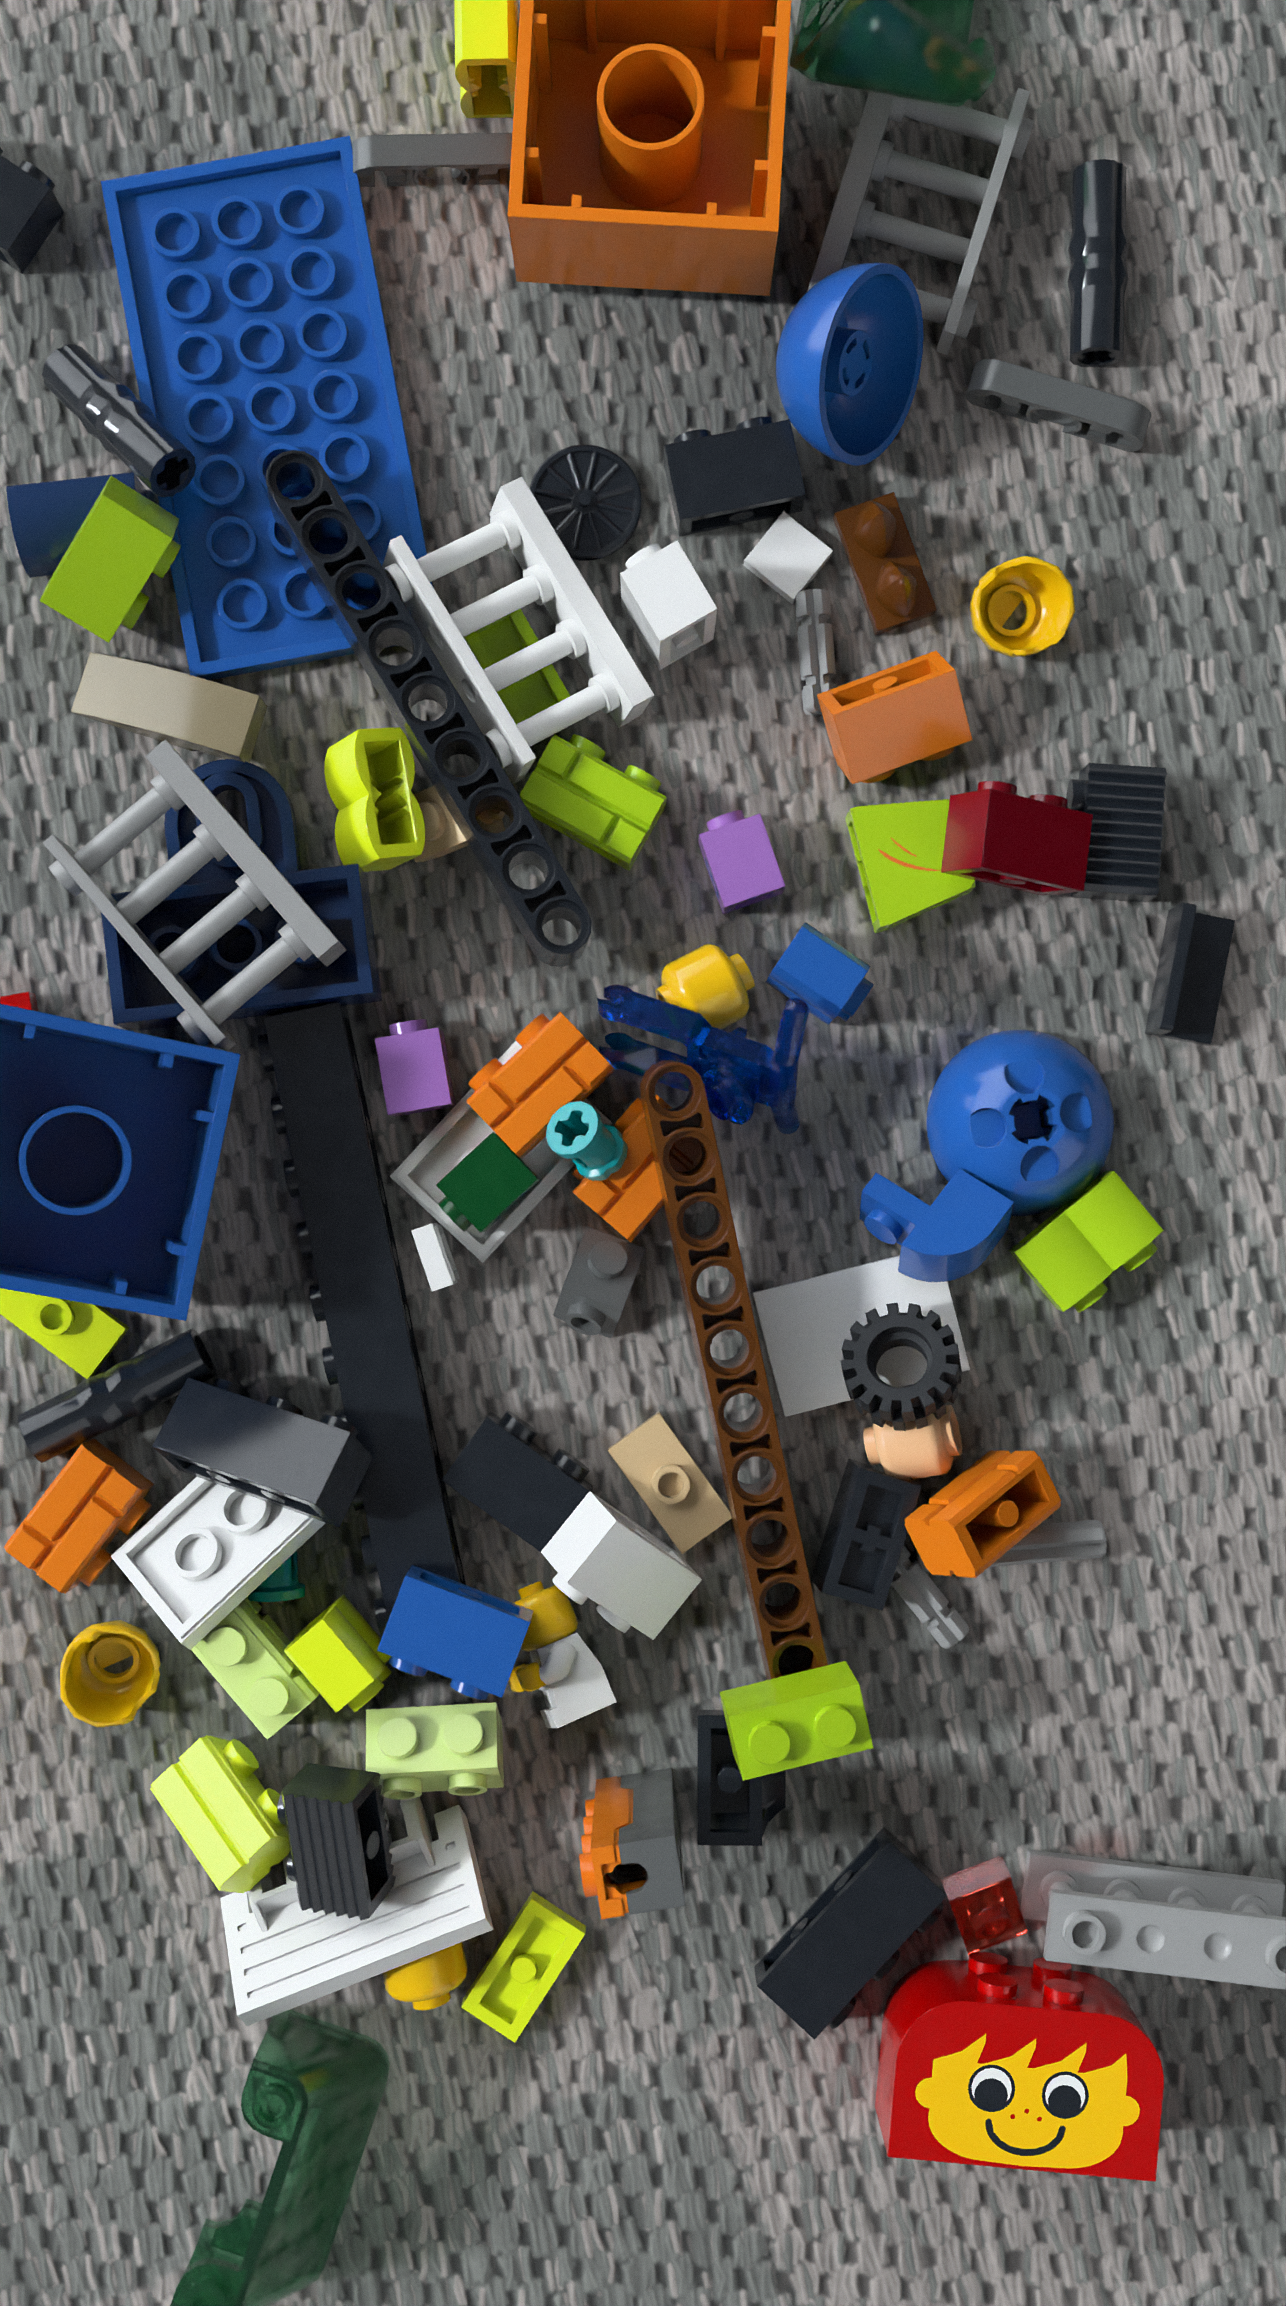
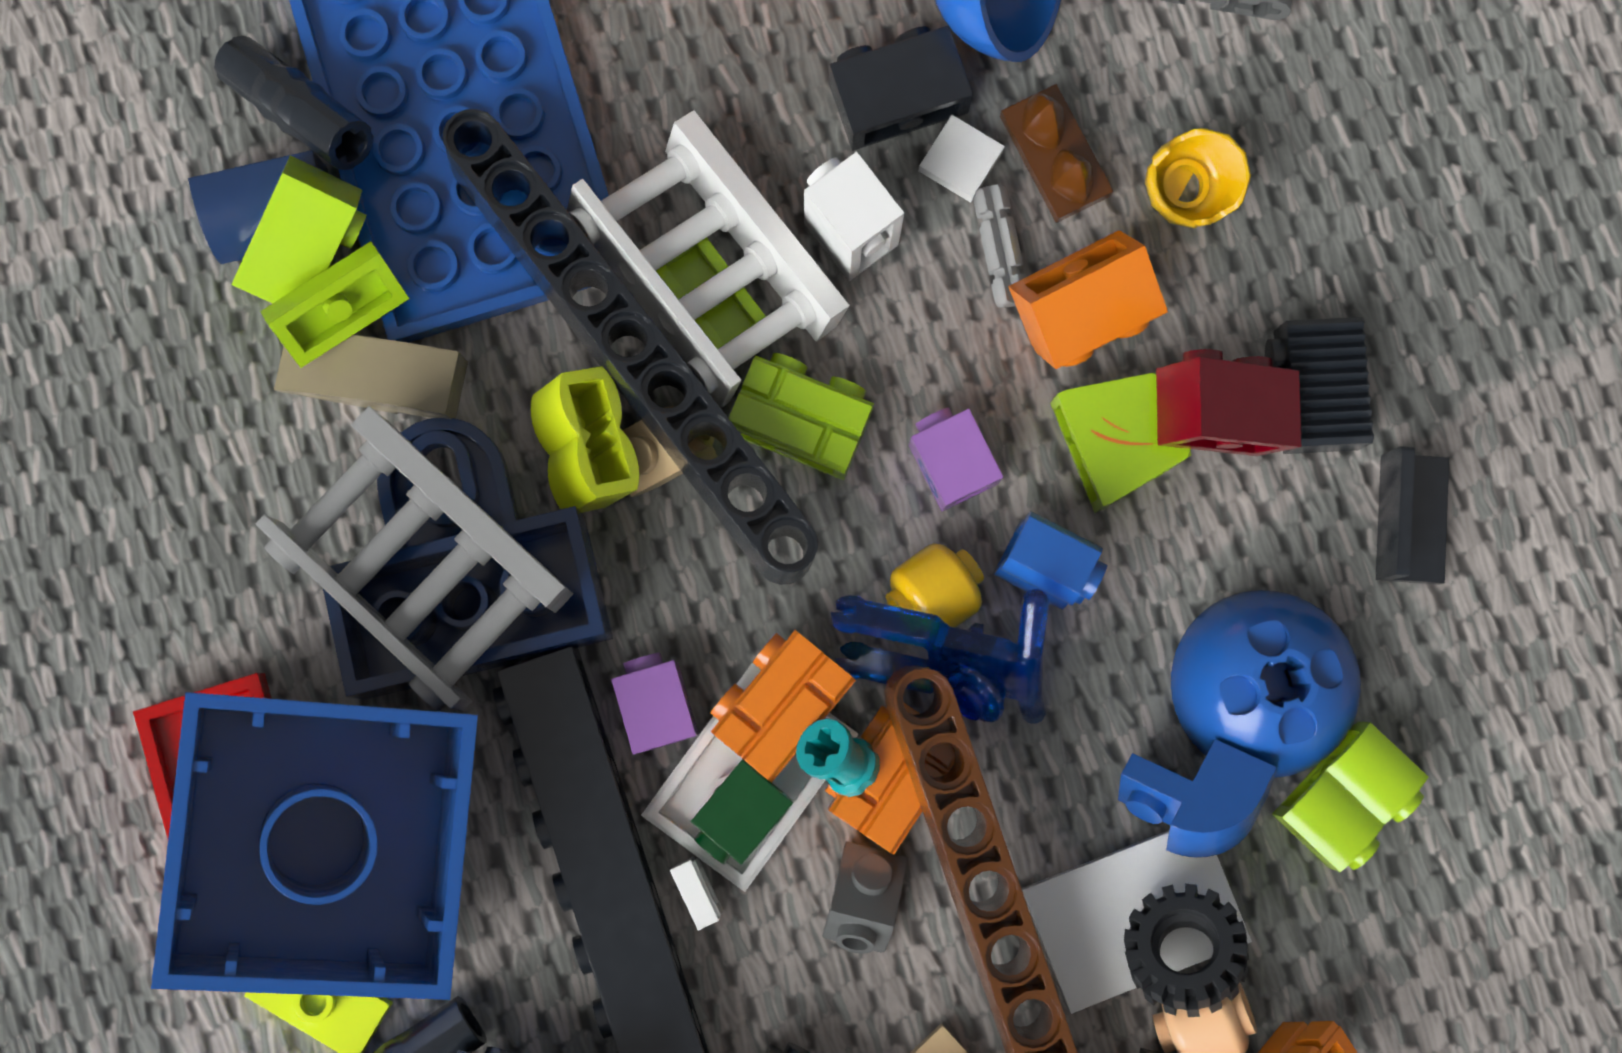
camera: 10 degrees left, 5 degrees down
black wheel [529,445,642,561] -> none
none -> lime plate [260,241,409,368]

